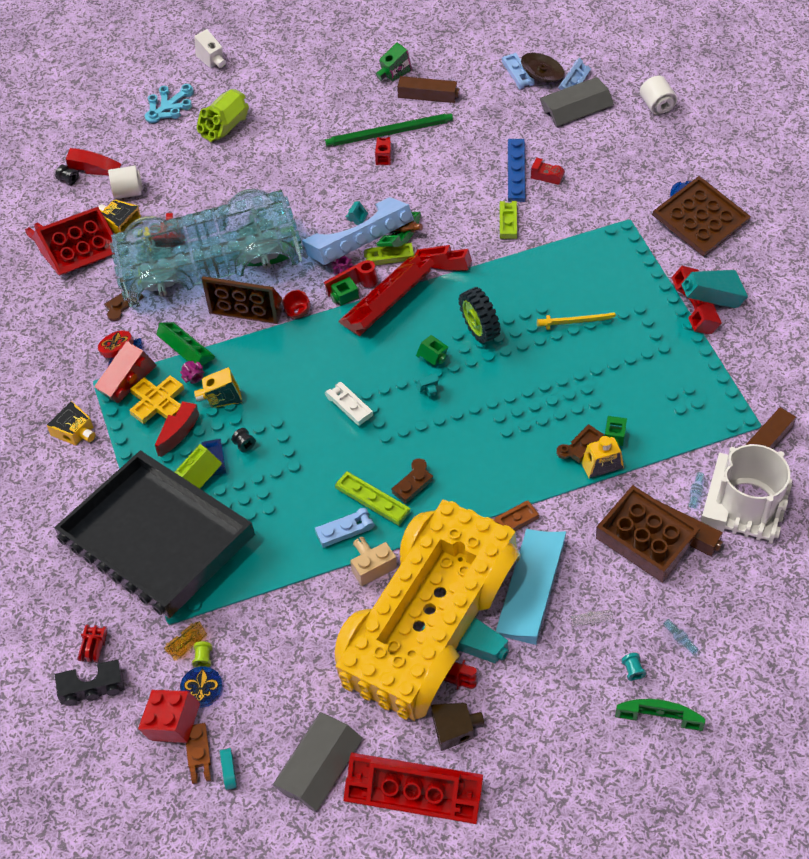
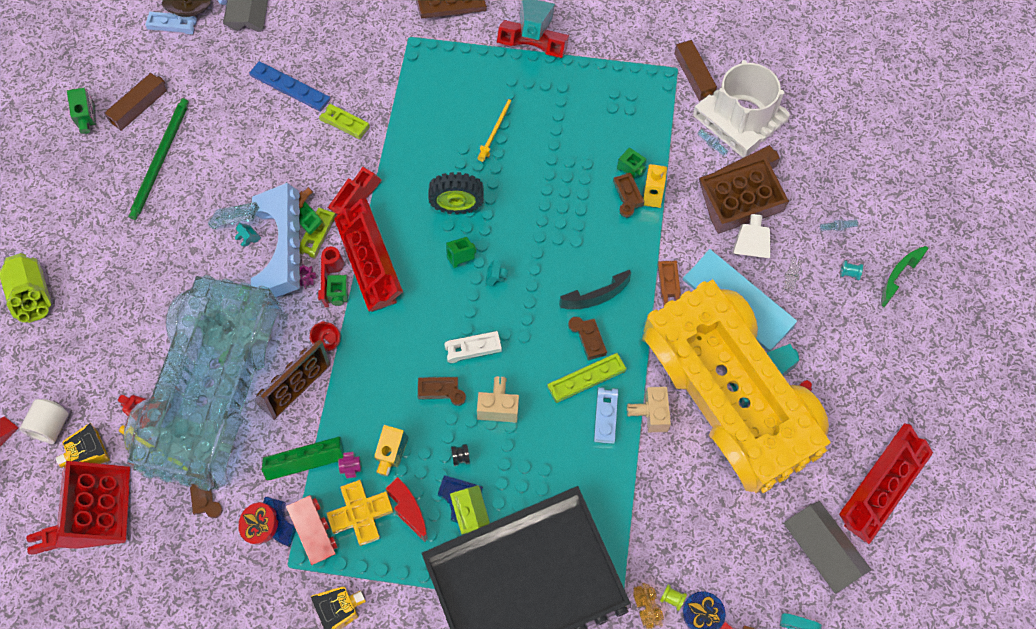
camera: 65 degrees left, 10 degrees up
red leg [375,137,391,165] -> none
dark brown torso [431,703,484,751] -> none
red leg [531,157,565,185] -> none
none -> clear light blue plate [208,202,259,229]
none -> reddish brown hinge [418,377,466,406]
none -> tan brick [477,376,519,422]
none -> black slope [559,269,631,309]
none -> white torso [732,214,770,258]

